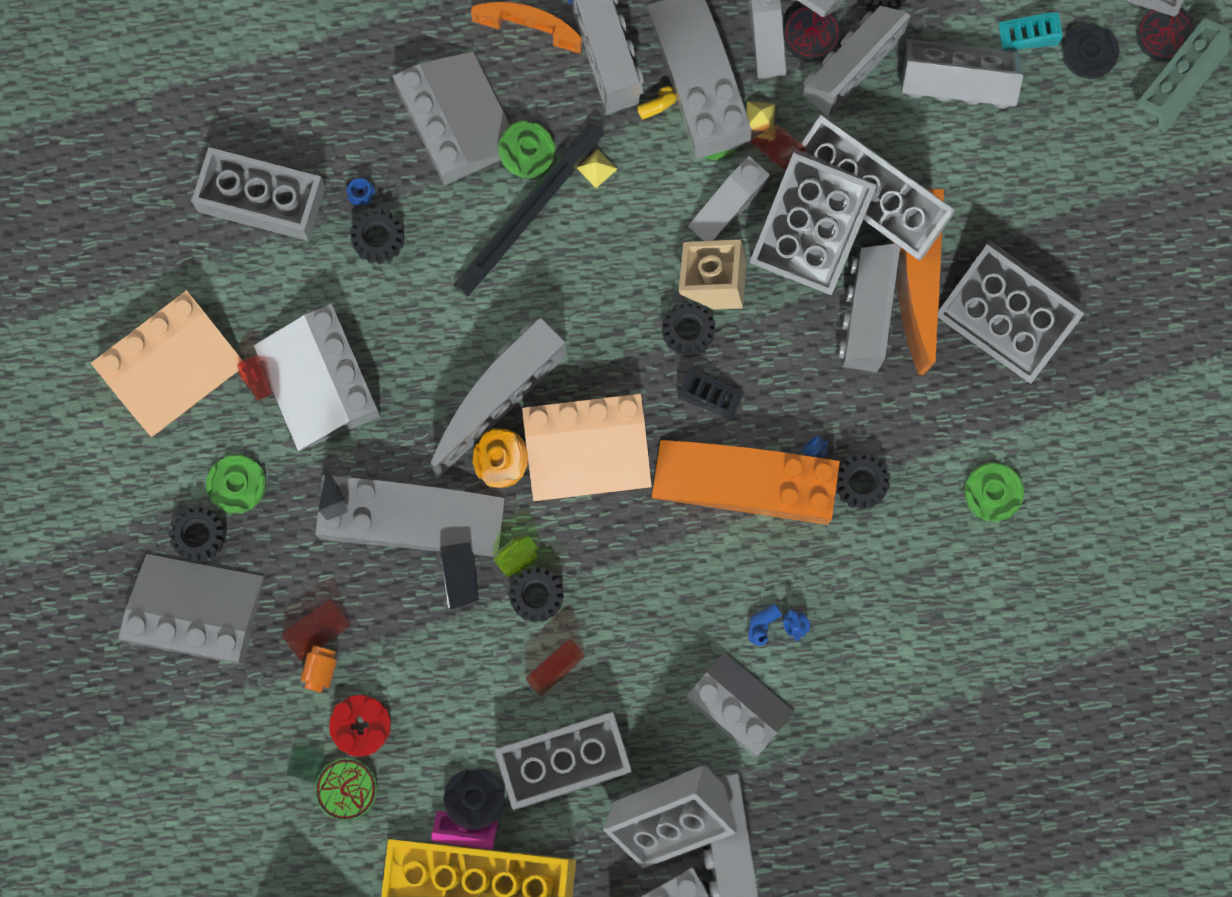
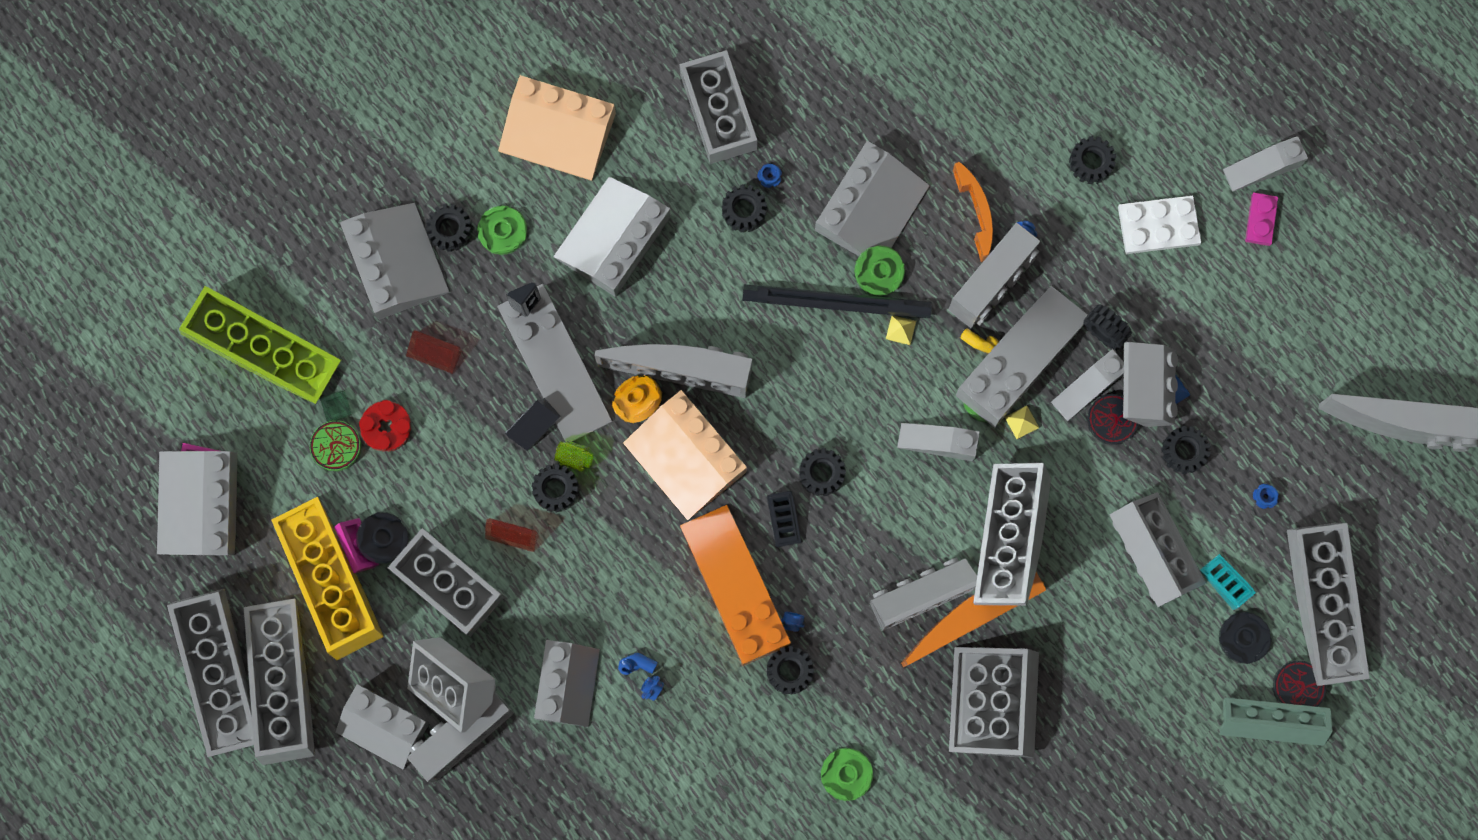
camera: 60 degrees right, 0 degrees up
clear red cone [236,355,273,401] -> none
orange brick [300,646,337,693] -> none
tan slope [679,239,747,309] -> none
light grey slope [749,149,877,295] -> none
clear red slope [751,125,807,170] -> none
light grey slope [803,6,911,117] -> none
none -> lime slope [179,286,341,404]

